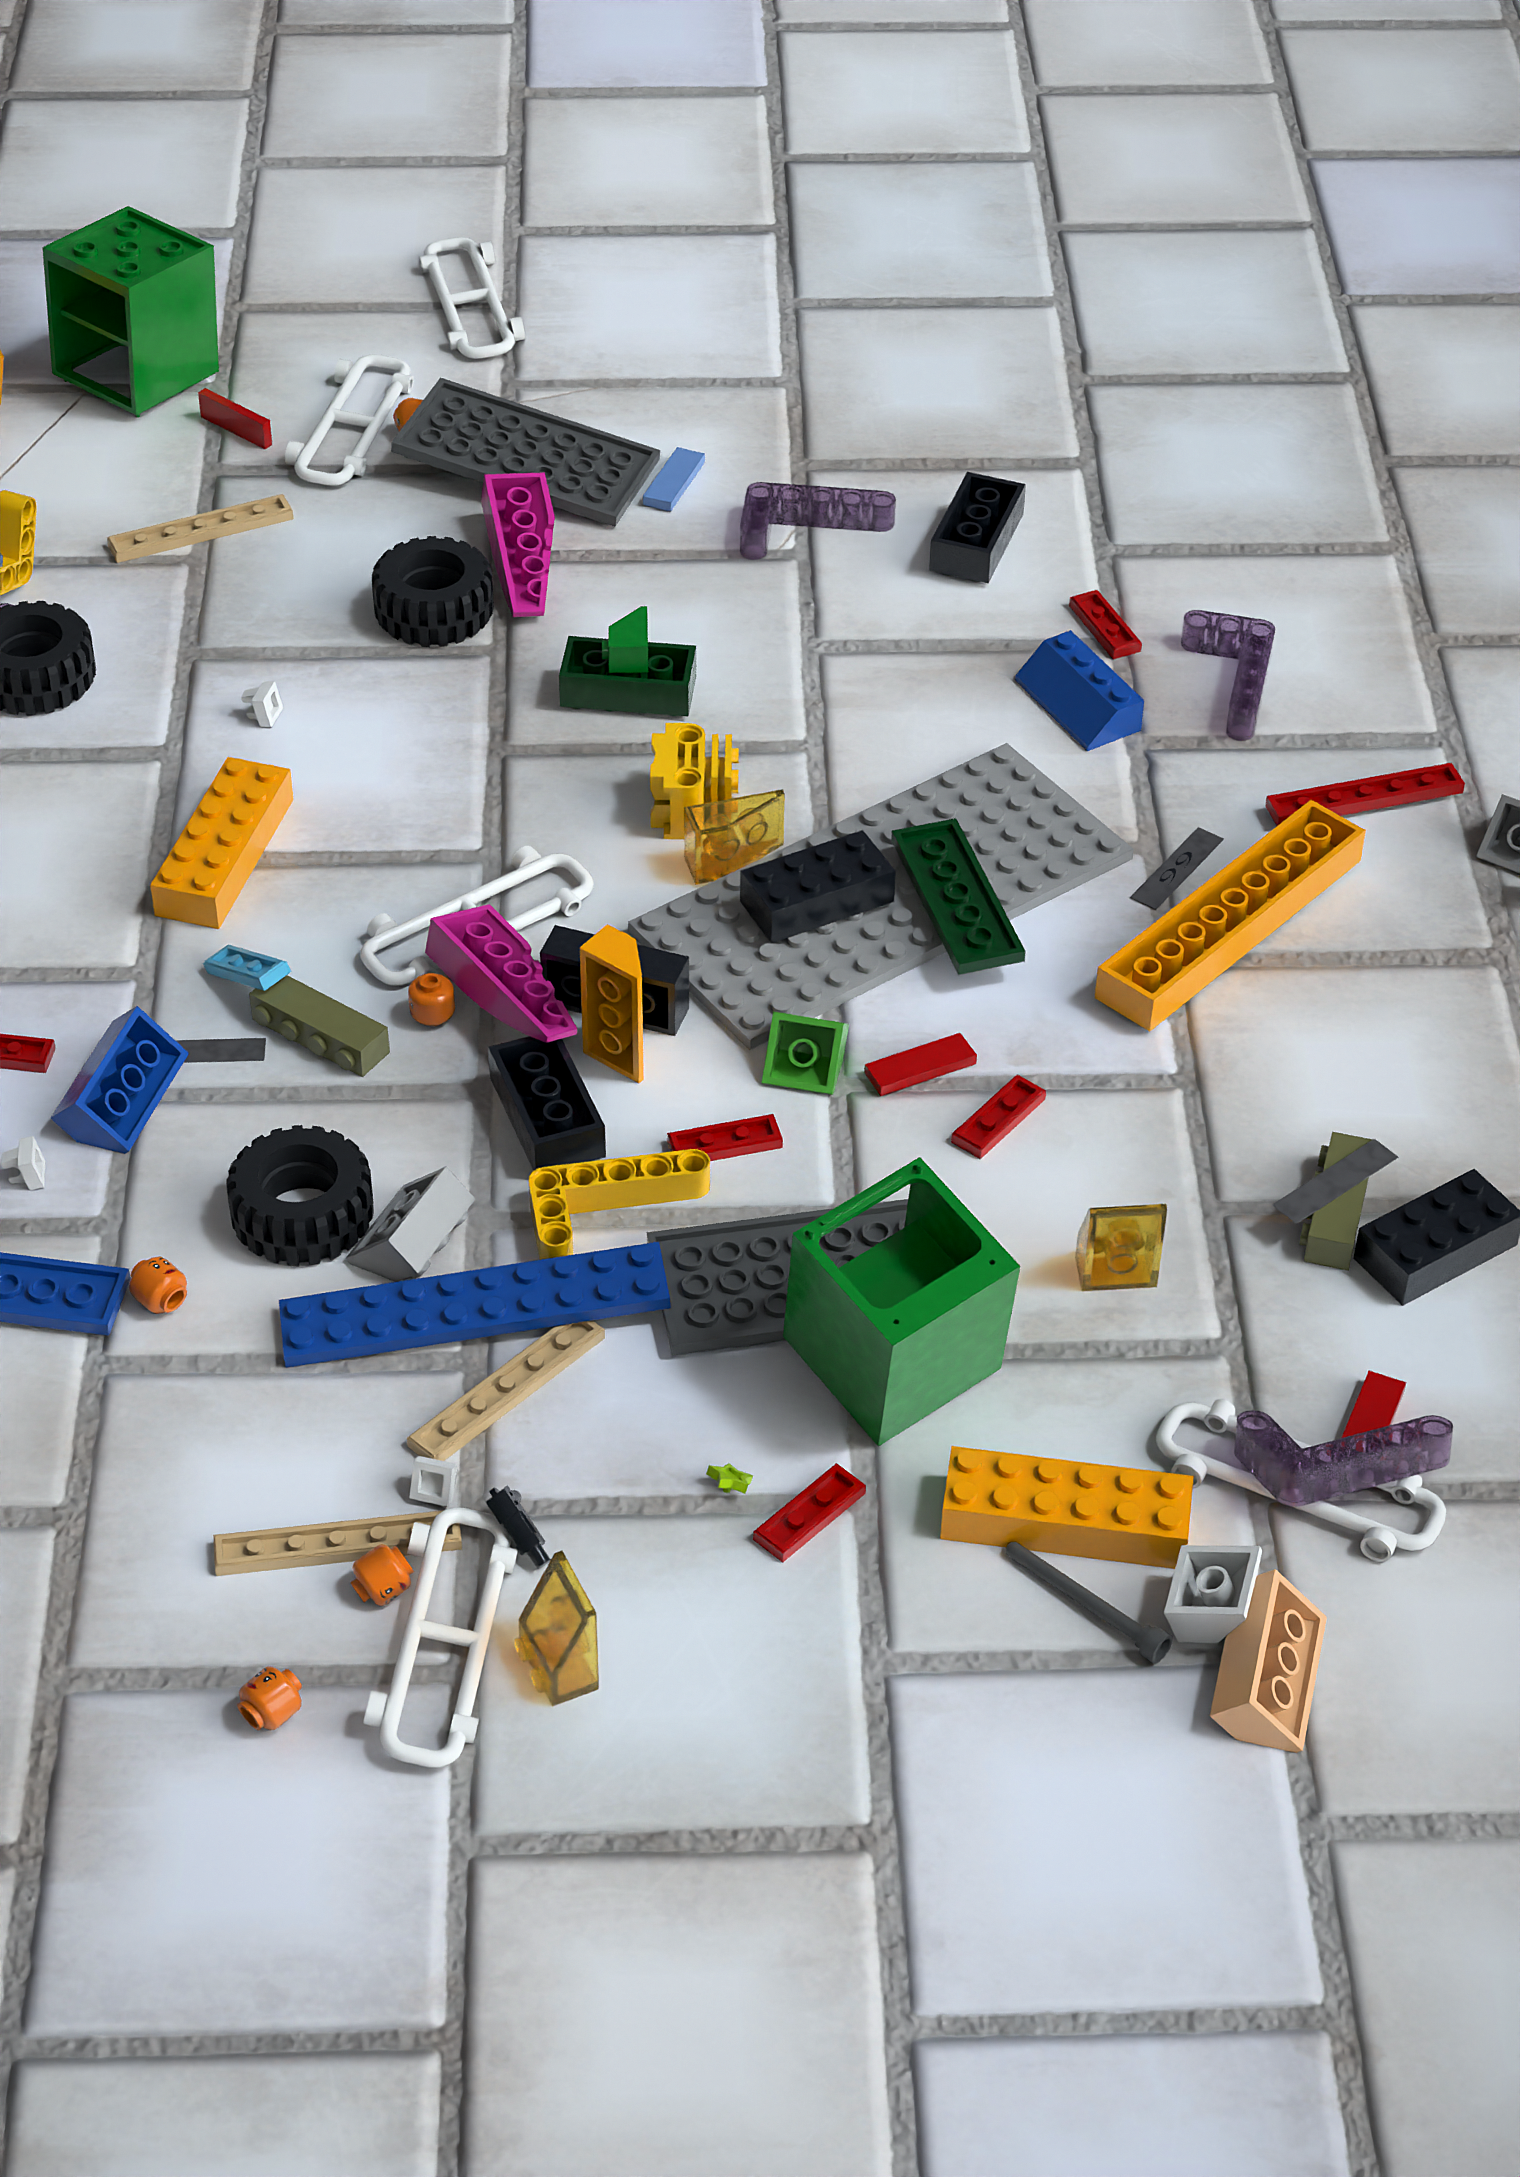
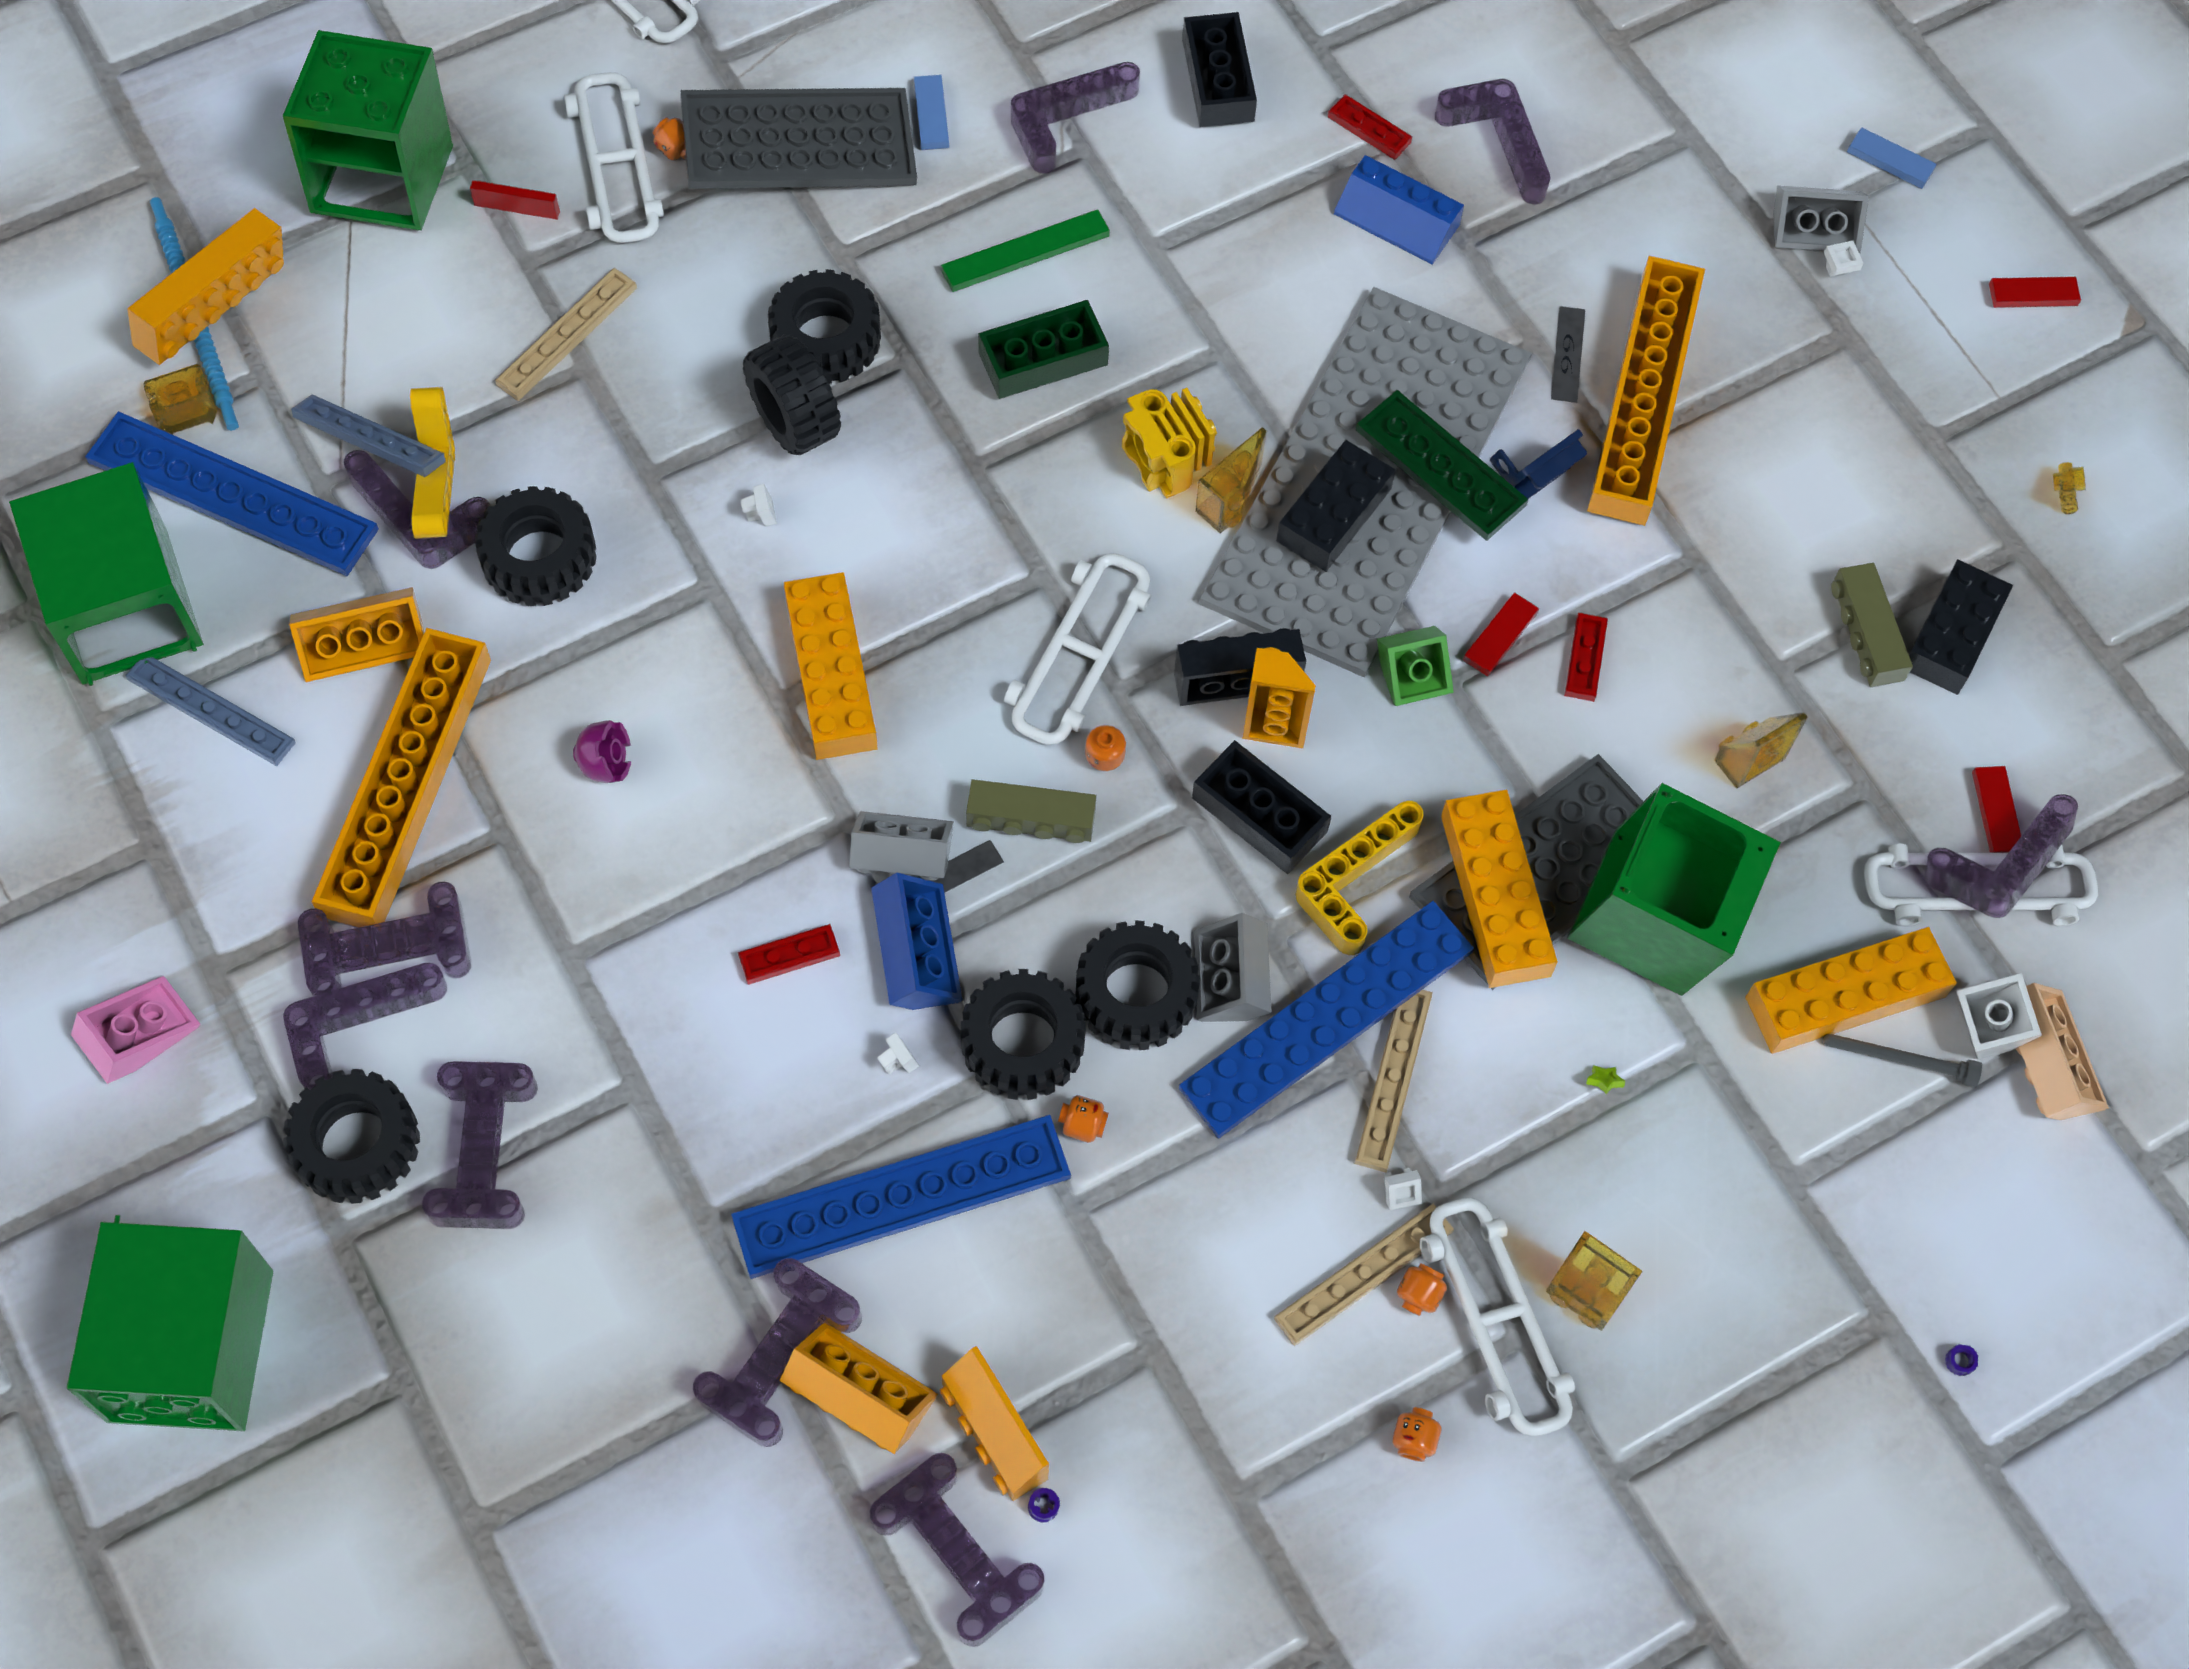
camera: 30 degrees left, 20 degrees up
medium azure tile [203,944,291,991] -> none
dark pink wedge [425,904,577,1043] -> none
dark pink wedge [481,472,555,617] -> none
black piece [486,1485,551,1569] -> none
green slope [602,606,648,673] -> none
red tile [667,1114,783,1161] -> none
red tile [753,1463,866,1563] -> none
red plate [1265,762,1465,826] -> none
flat silver sticker [1272,1138,1399,1224] -> none
none -> black tyre [743,335,841,455]
none -> light grey slope [849,811,954,881]
none -> green tile [941,209,1110,292]
none -> black tyre [961,969,1085,1100]
none -> light orange brick [1441,789,1558,988]
none -> dark blue piece [1489,429,1587,499]
none -> dark purple axle [1945,1344,1979,1376]

